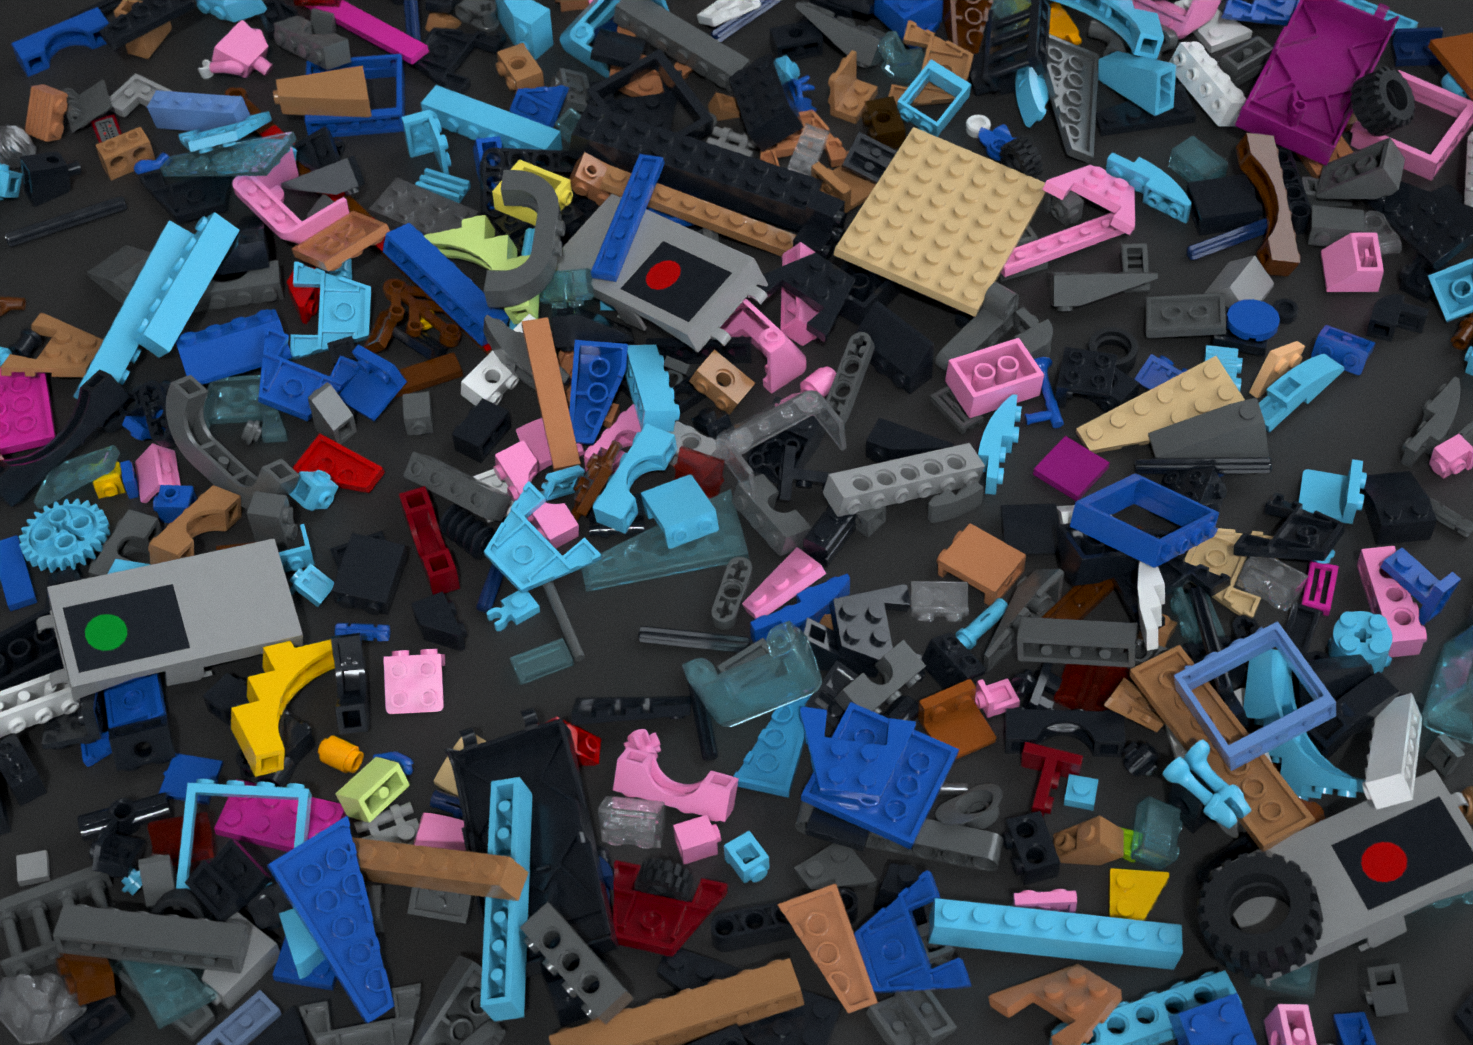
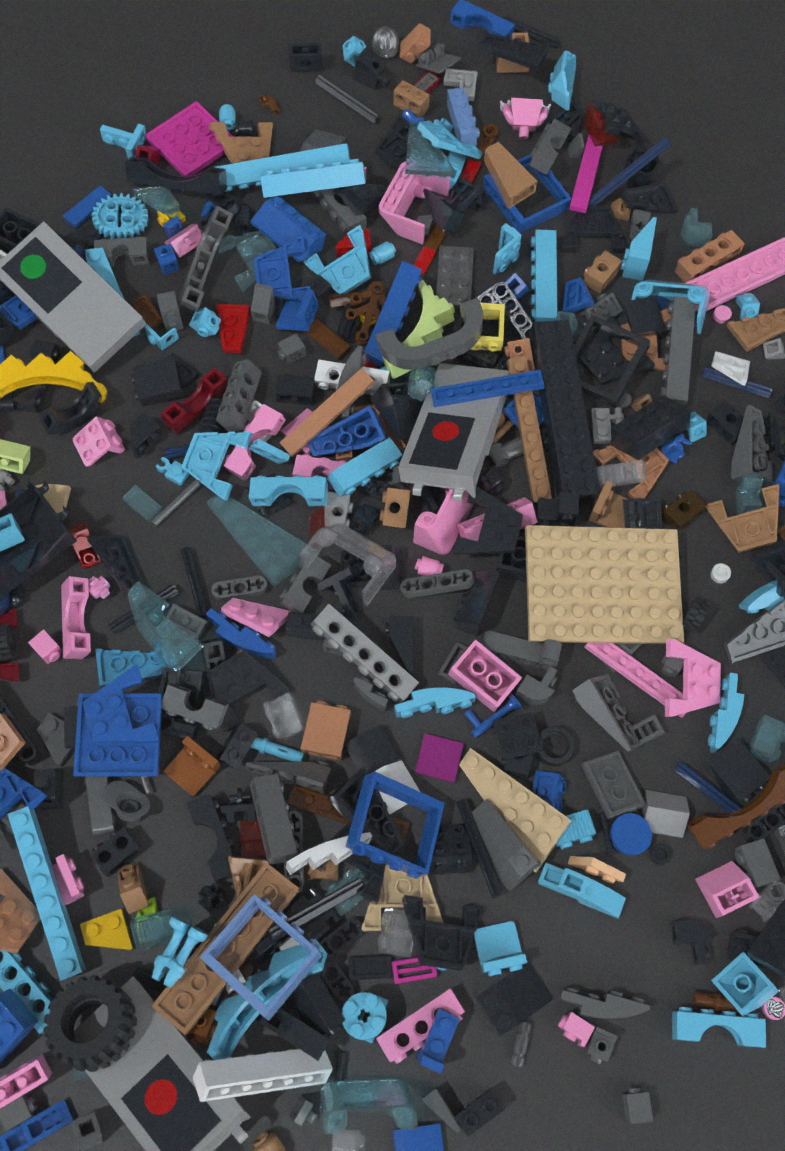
camera: 60 degrees right, 15 degrees up
medium nougat arch [148,485,241,565] -> none
dark grey plate [240,420,263,445] -> none
medium azure bracket [290,563,334,607] -> none
nougat plate [292,211,390,271] -> none
light orange brick [318,735,364,773] -> none
blue axle [335,623,391,641] -> none
blue arm [373,752,414,776] -> none
medium azure tile [415,168,471,203] -> none
reddish brown plate [571,440,623,522] -> none
clear slope [598,796,666,849] -> none
medium azure panel [641,474,719,549] -> none
medium azure brick [724,831,769,883] -> none
medium nougat bracket [828,50,878,124] -> none
medium azure window [897,59,971,137] -> none
bright pink bracket [975,678,1020,718] -> none
blue plate [978,124,1017,161] -> none
dark red bracket [1021,742,1083,818] -> none
medium azure plate [1064,774,1099,811] -> none
blue bracket [1311,325,1376,375] -> none

